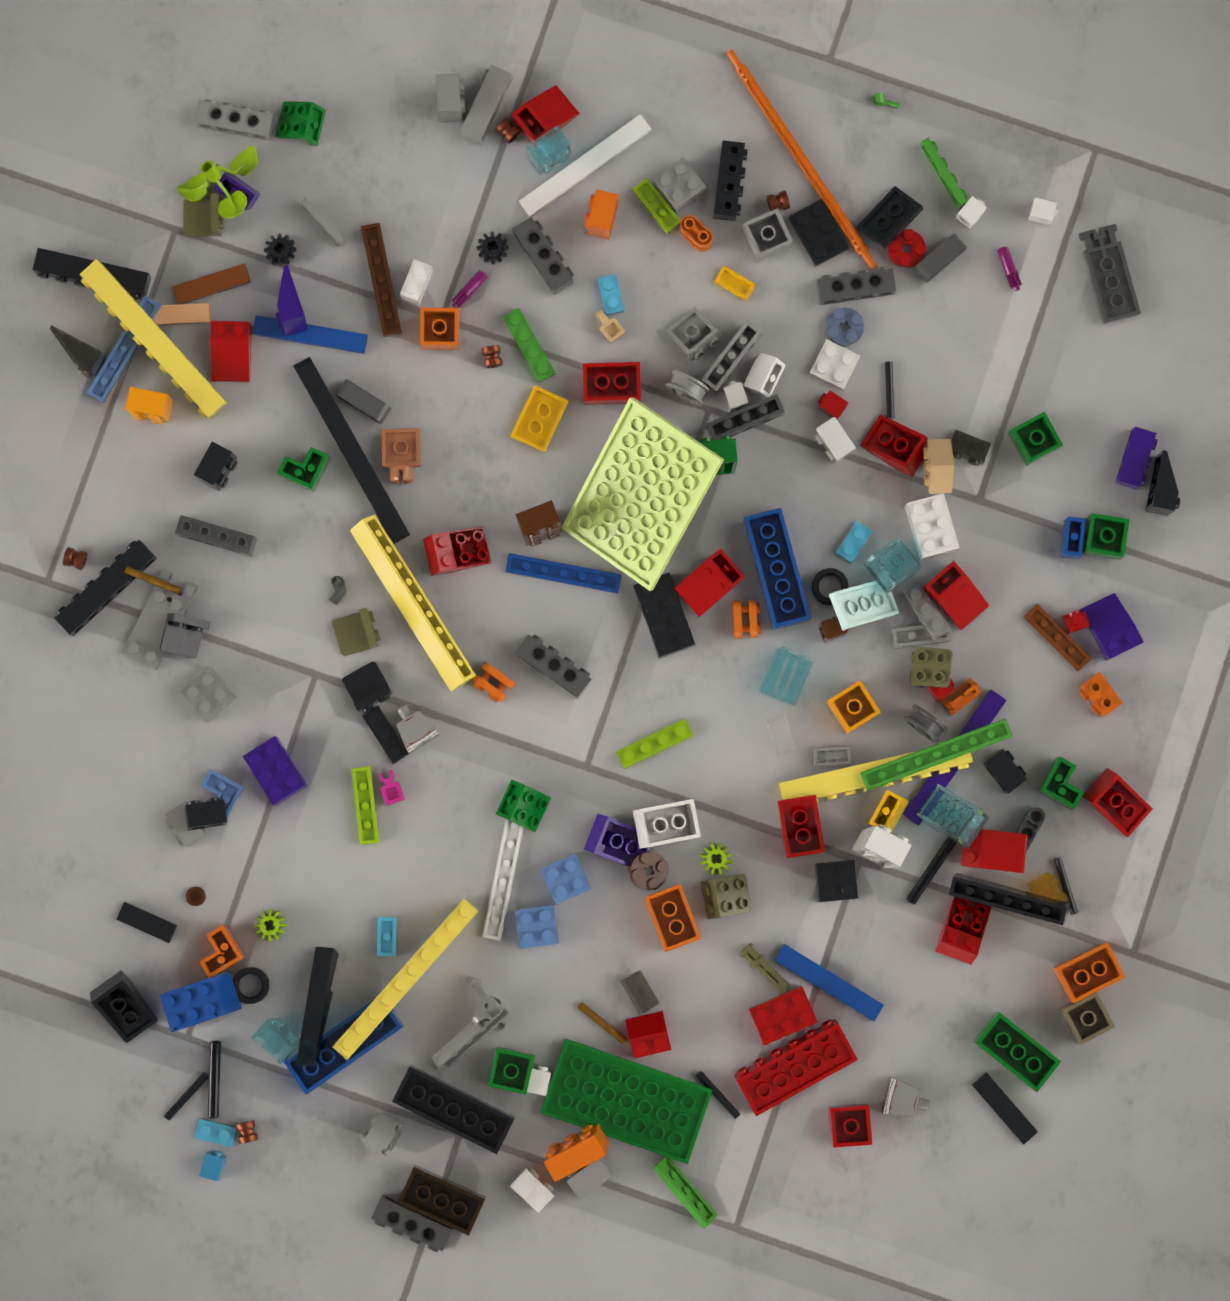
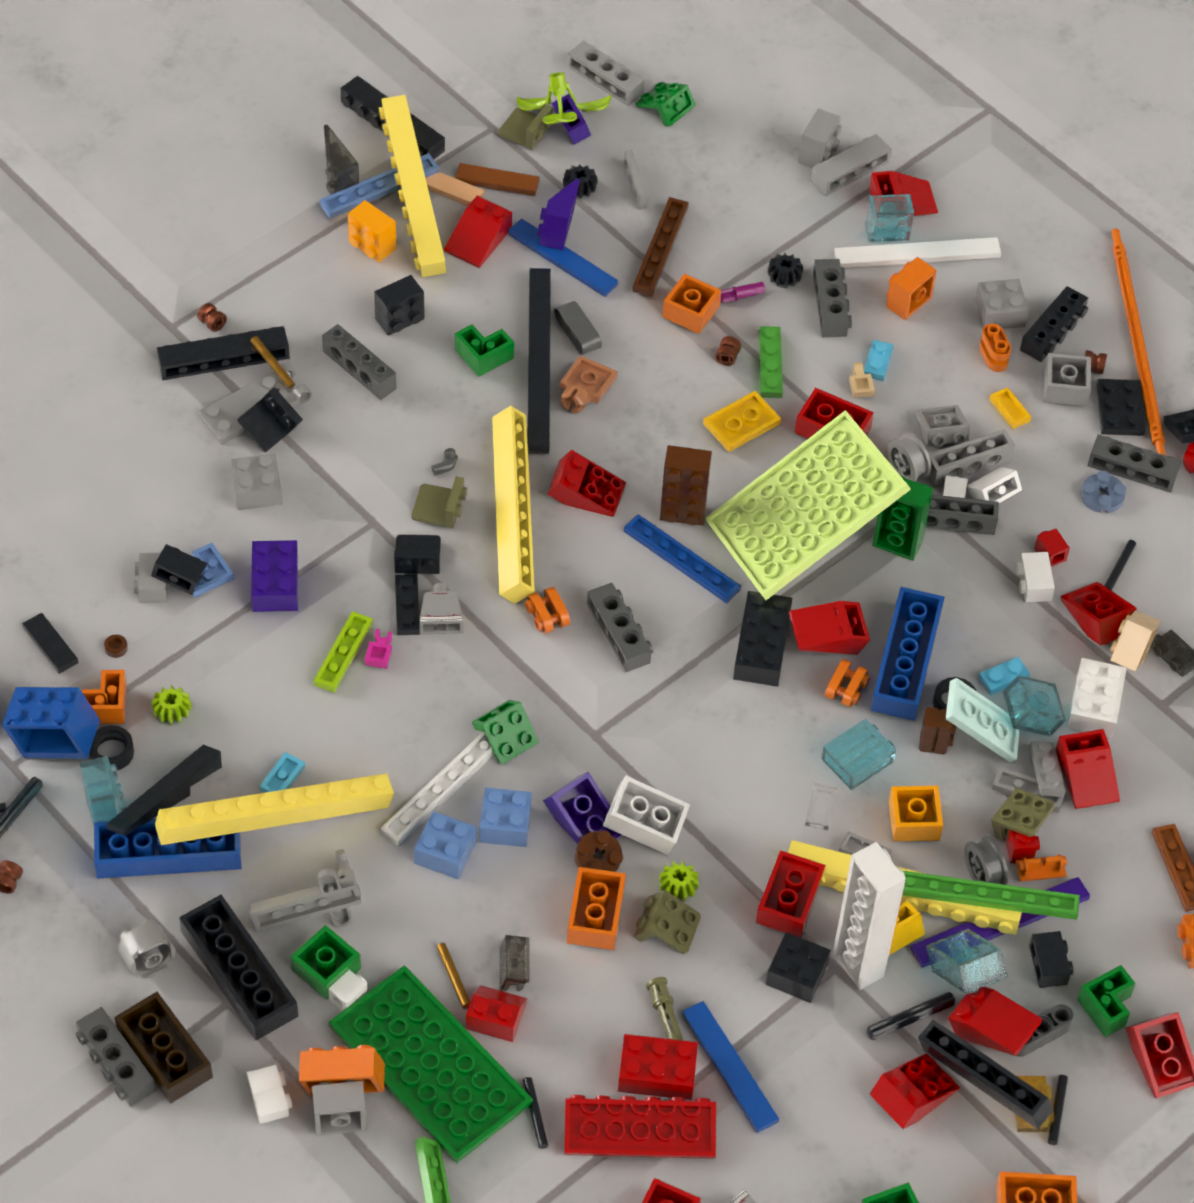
camera: 25 degrees right, 30 degrees down
white brick [400,259,433,305] -> none
copper wheel [495,117,521,144] -> none
lime plate [616,719,693,769] -> none
lime plate [632,178,681,234] -> none
white plate [809,339,860,390] -> none

